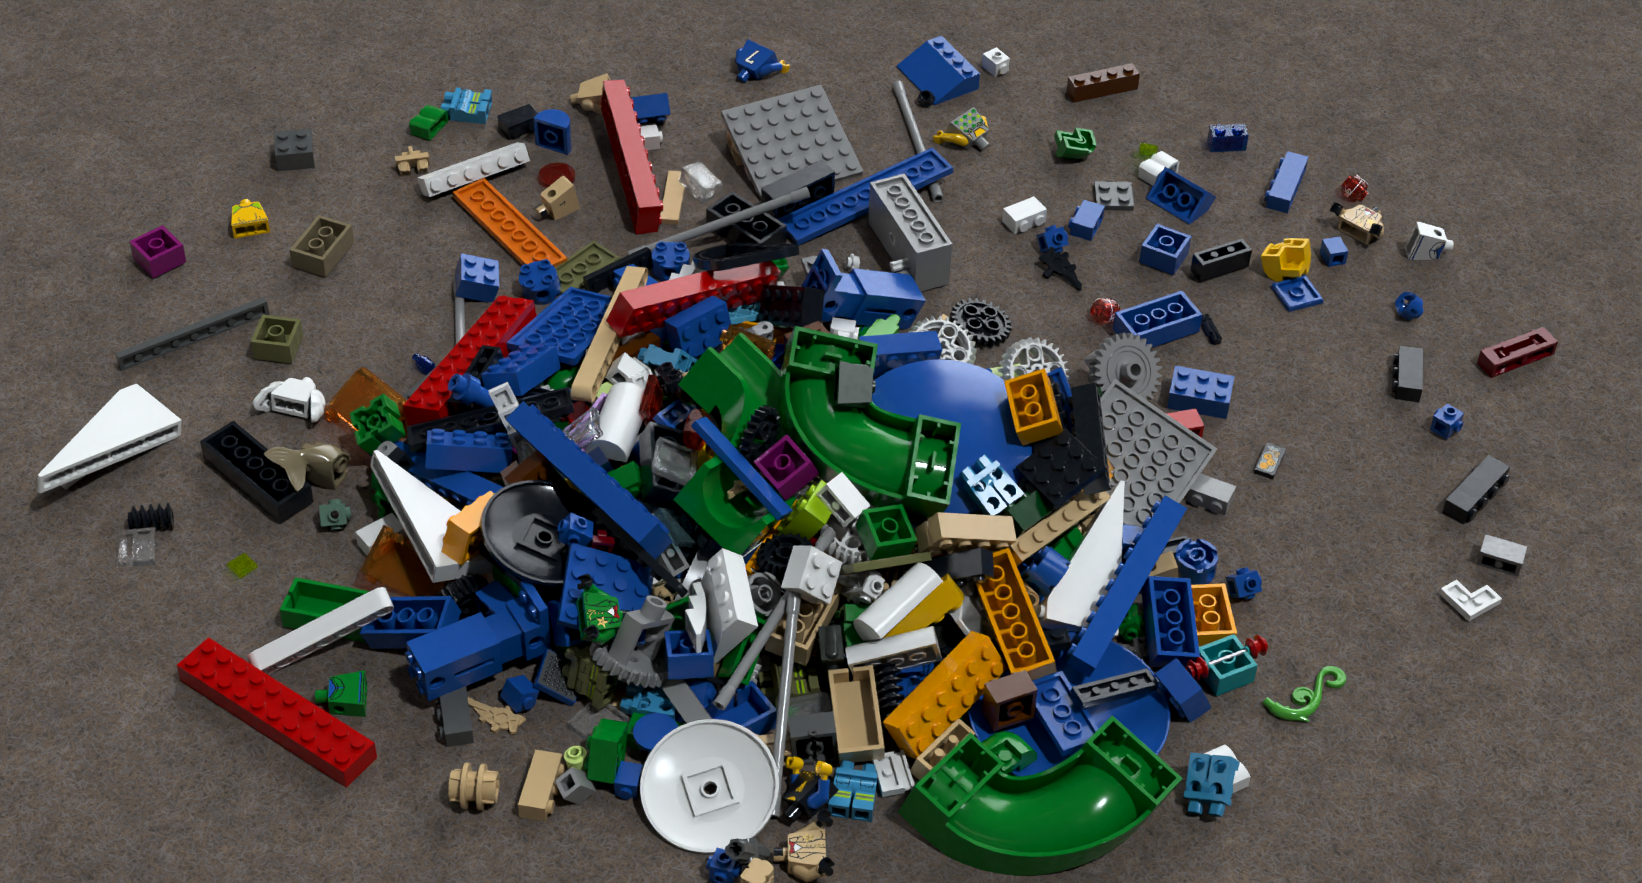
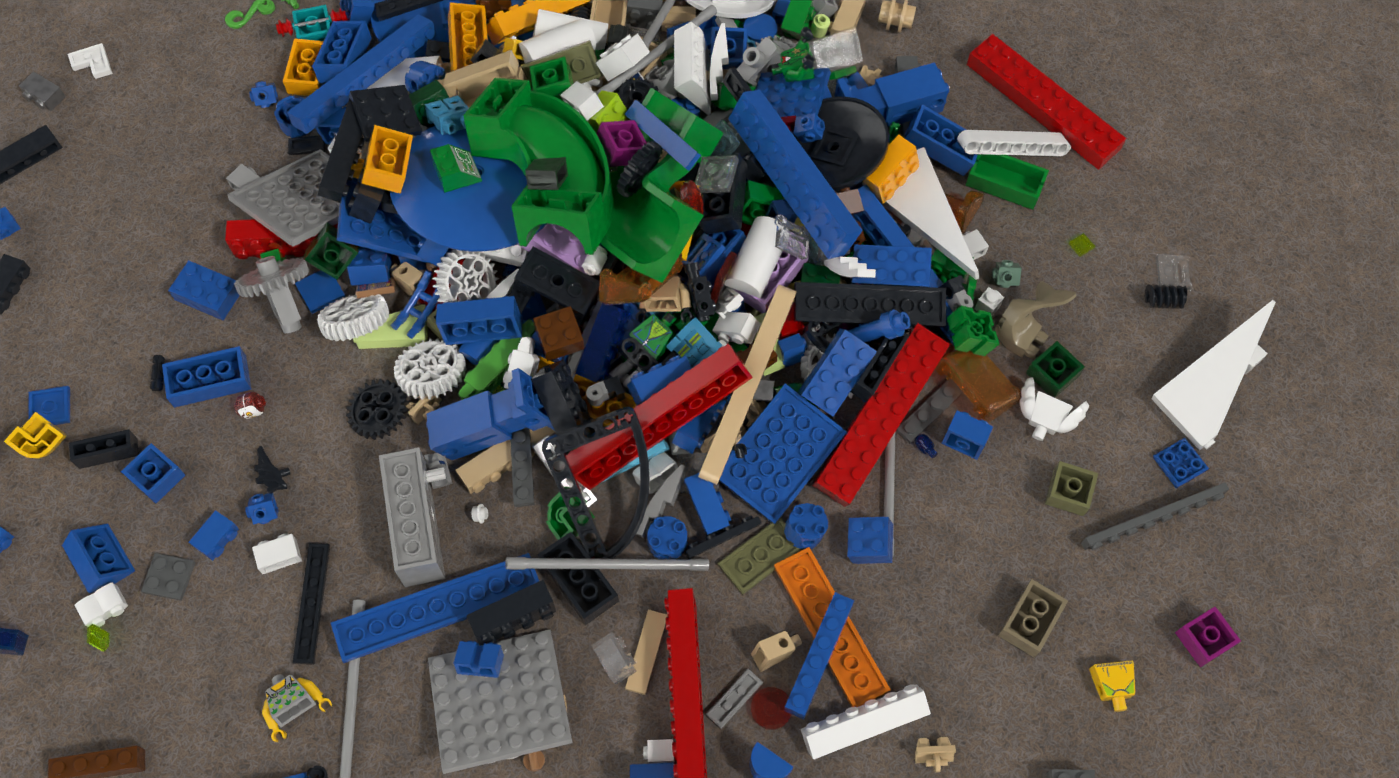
camera: 170 degrees left, 20 degrees up
black brick [200,420,314,524] -> none
green torso [315,671,368,717] -> none
green brick [1054,128,1096,160] -> none
tile [1254,443,1286,480] -> none
none -> black tile [292,543,330,665]
none -> green slope [430,144,482,193]
none -> blue brick [453,641,504,678]
none -> light grey tile [706,669,763,729]
none -> blue brick [785,592,854,720]
none -> clear plate [809,27,863,72]
none -> green tile [829,66,857,80]
none -> blue brick [942,410,993,460]
none -> white brick [975,287,1004,316]
none -> dark green brick [1026,341,1085,398]
none -> blue tile [1153,438,1209,489]

